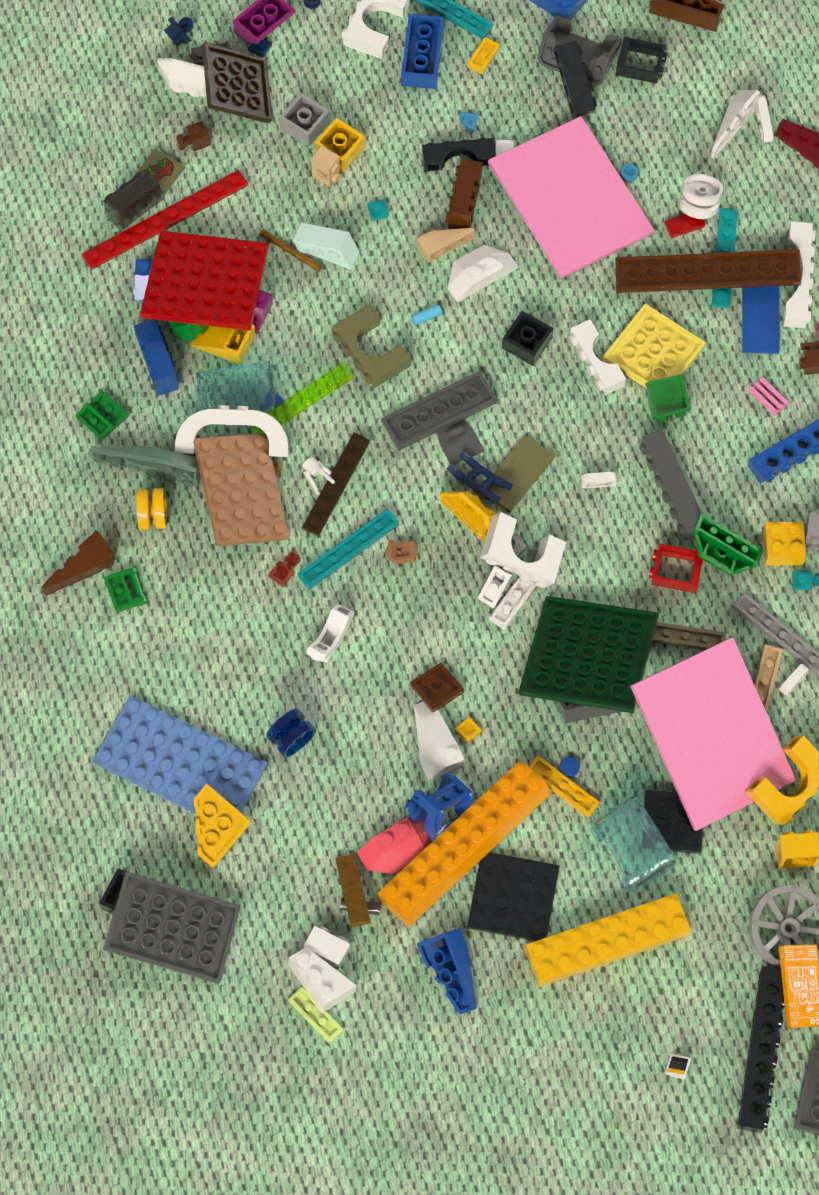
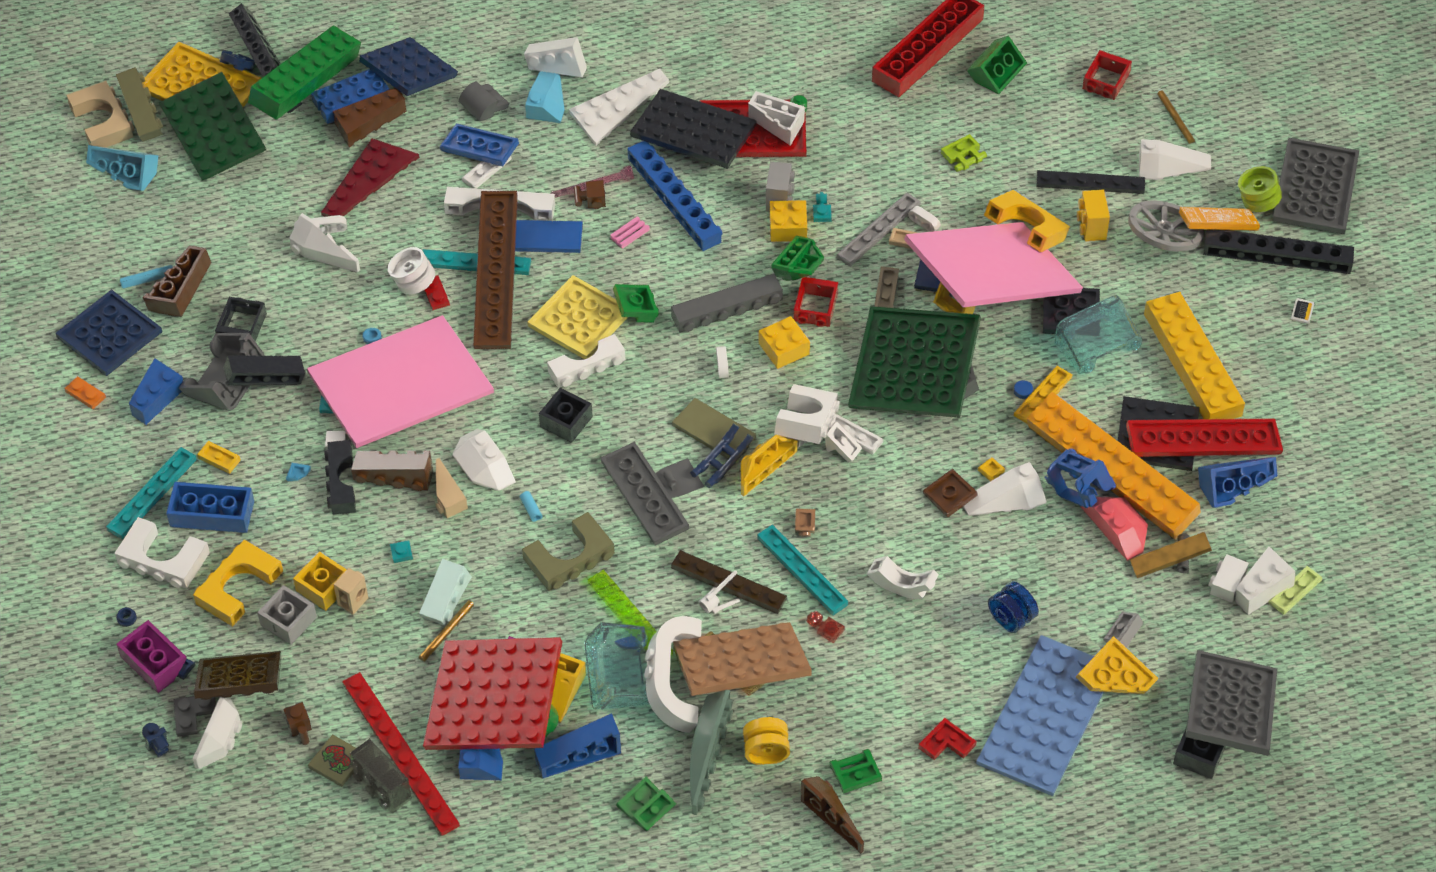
camera: 90 degrees left, 15 degrees down
none -> yellow arch [193,540,283,627]
none -> yellow brick [759,316,810,369]
none -> red plate [918,718,977,760]
none -> light grey slope [1103,611,1143,648]
none -> red plate [1126,419,1283,457]

